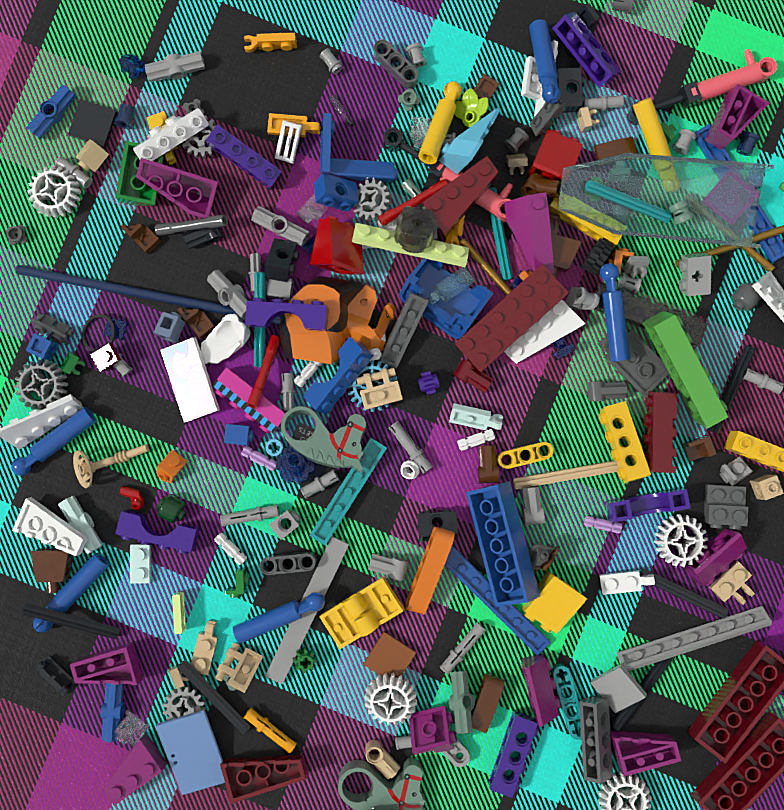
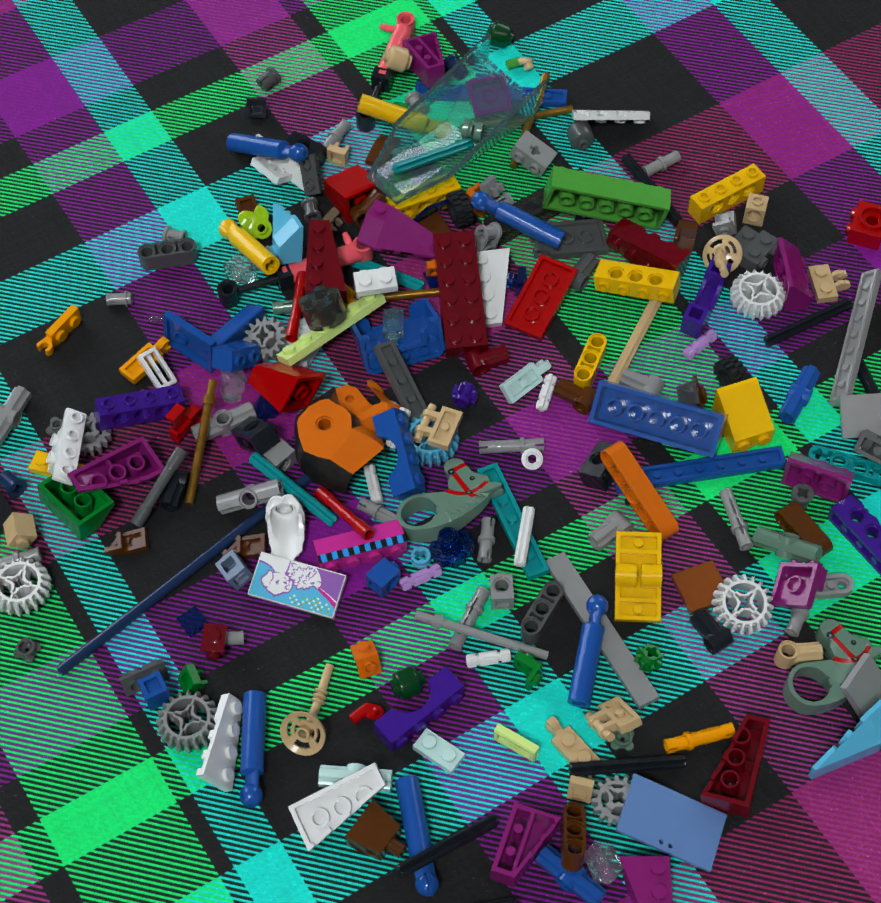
camera: 55 degrees left, 30 degrees down
black piece [82,314,116,352] -> none
dark purple arch [245,298,329,331] -> none
light grey axle [248,253,261,292] -> none
sand green plate [398,88,420,111] -> none
dark purple brick [552,12,622,88] -> none
white plate [600,570,655,595] -> none
none -> red piece [165,403,203,444]
none -> pearl gold bar [185,379,217,505]
none -> white bracket [353,266,398,299]
none -> tan head [383,45,412,73]
none -> clear blue piece [413,198,450,223]
none -> light grey bar [414,610,549,660]
none -> red plate [504,254,578,341]
none -> white axle [514,506,535,567]
none -> reddish brown beam [560,802,587,872]
none -> black piece [689,608,734,655]
none -> tan dish [702,235,743,278]
none -> black tyre [713,354,750,387]
none -> blue piece [778,365,821,424]
none -> dark grey bush [790,483,814,510]

